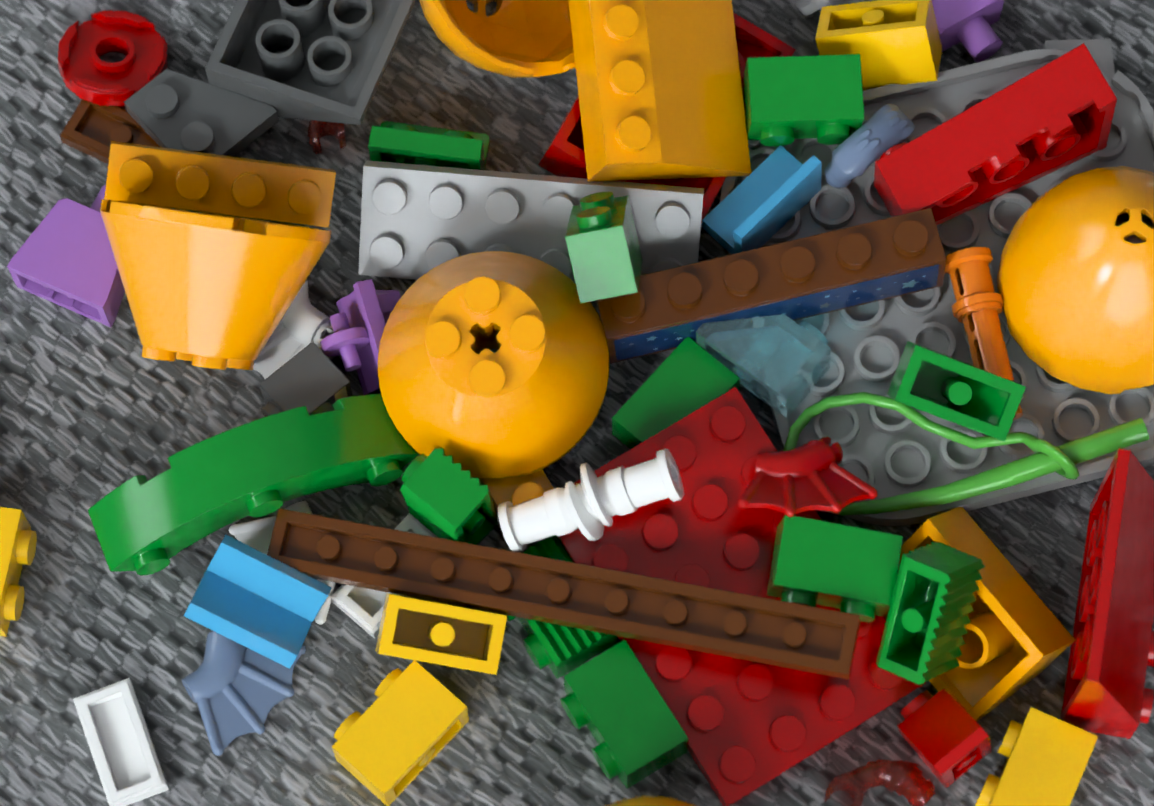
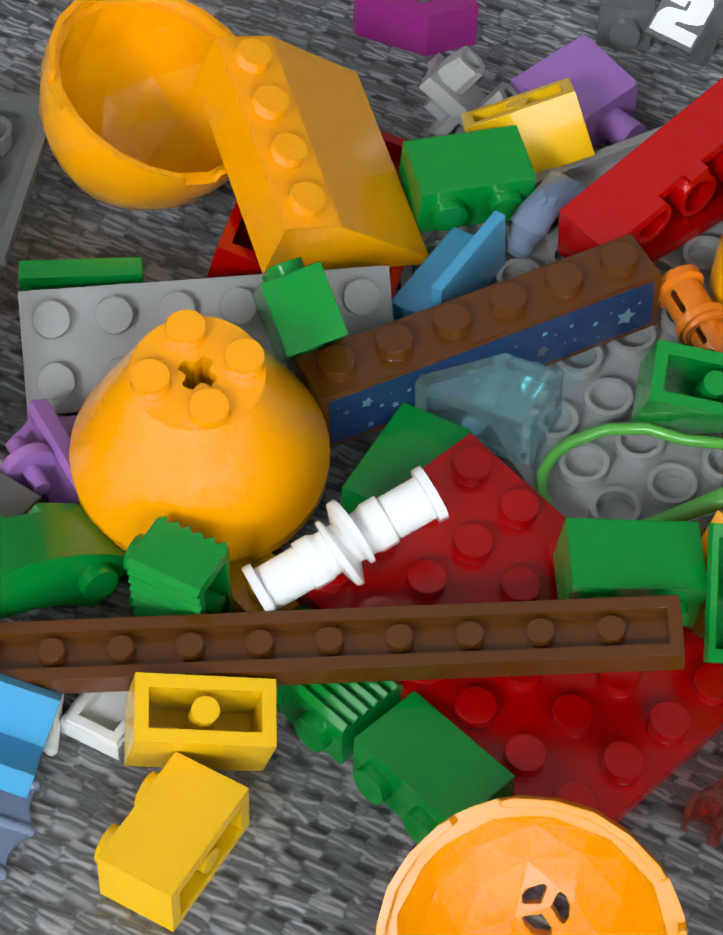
camera: 15 degrees left, 20 degrees down
red arm [738,437,878,517] -> none

